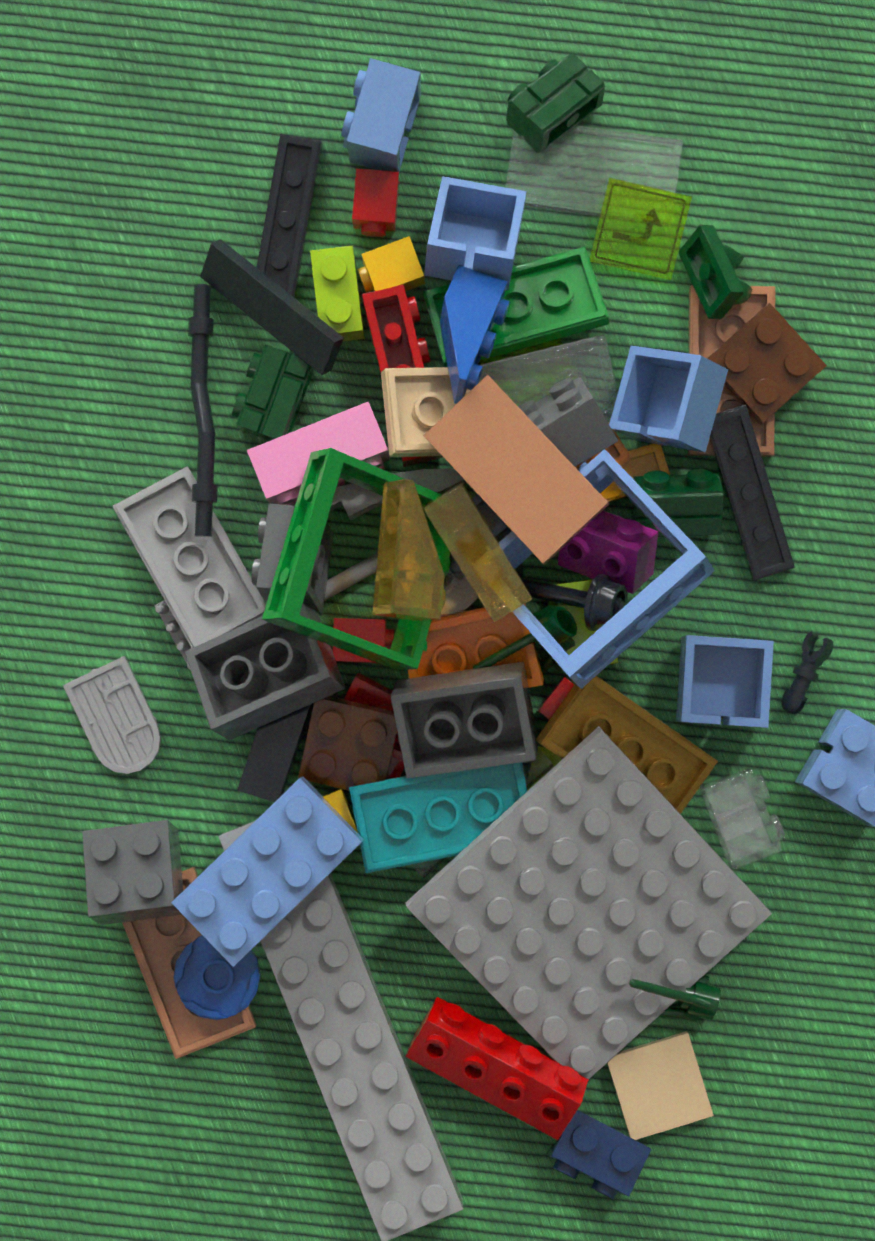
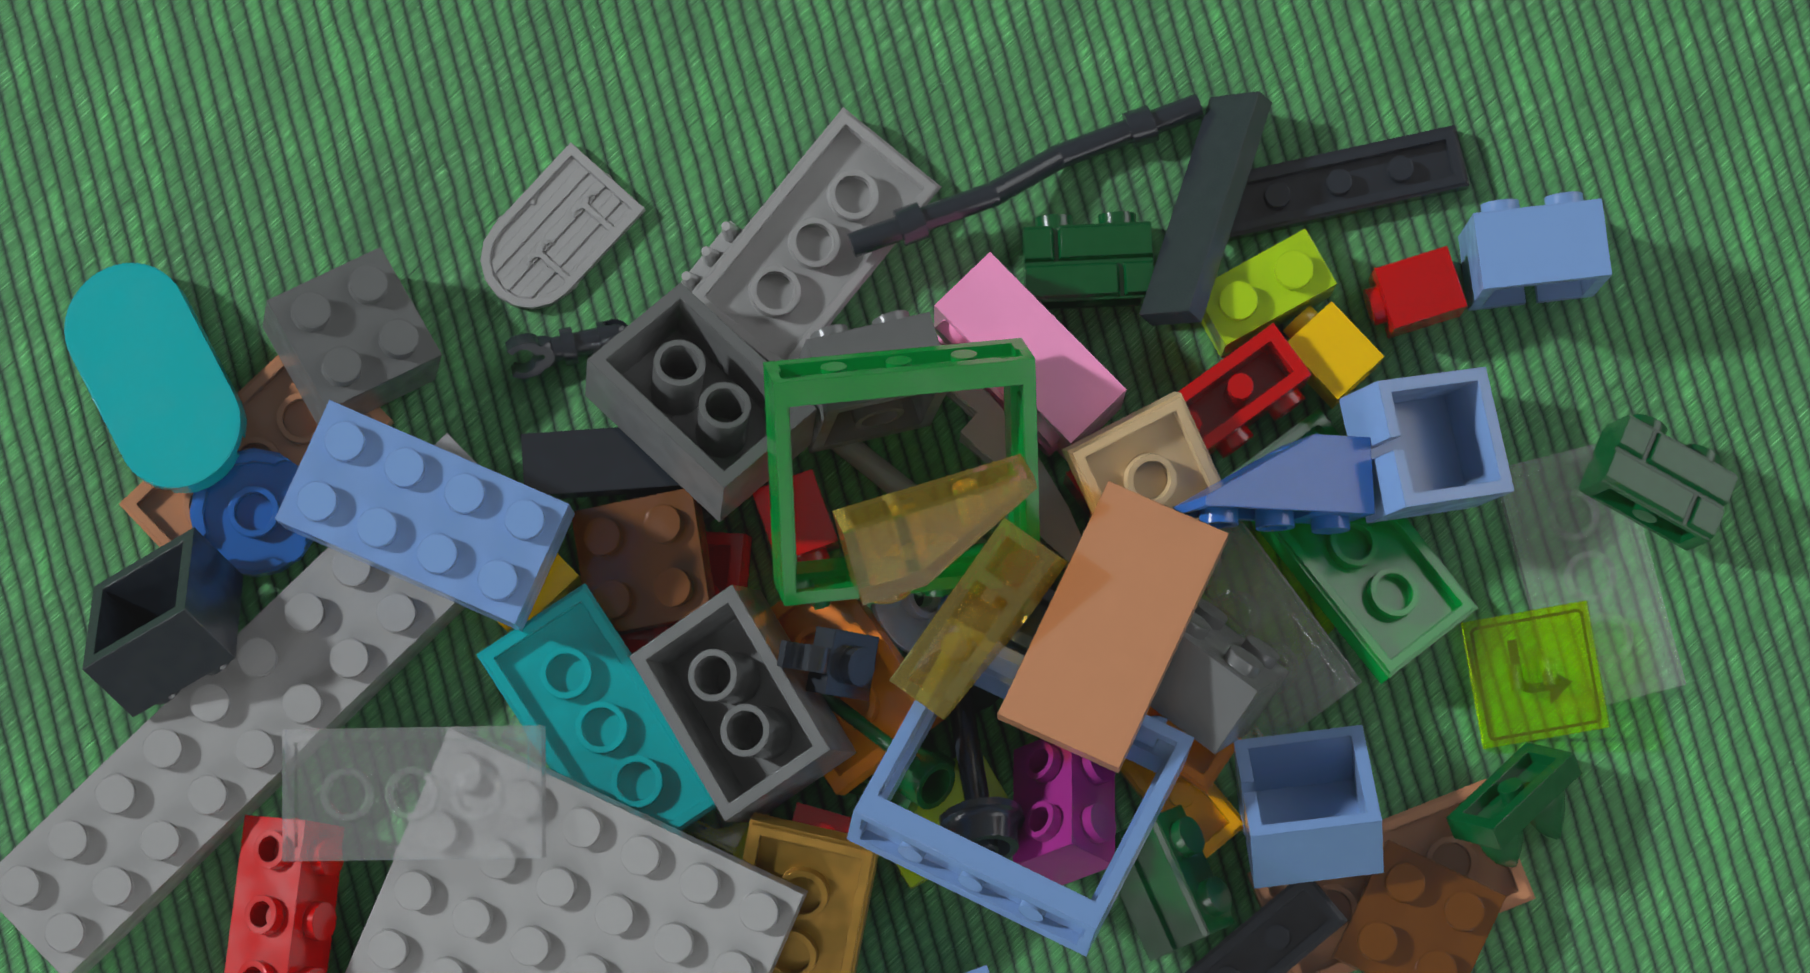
camera: 70 degrees right, 5 degrees down
none -> teal tile [64,263,247,493]
none -> black piece [82,527,243,717]
none -> clear tile [282,725,546,861]
none -> black piece [505,319,628,379]
none -> black plate [777,626,879,701]

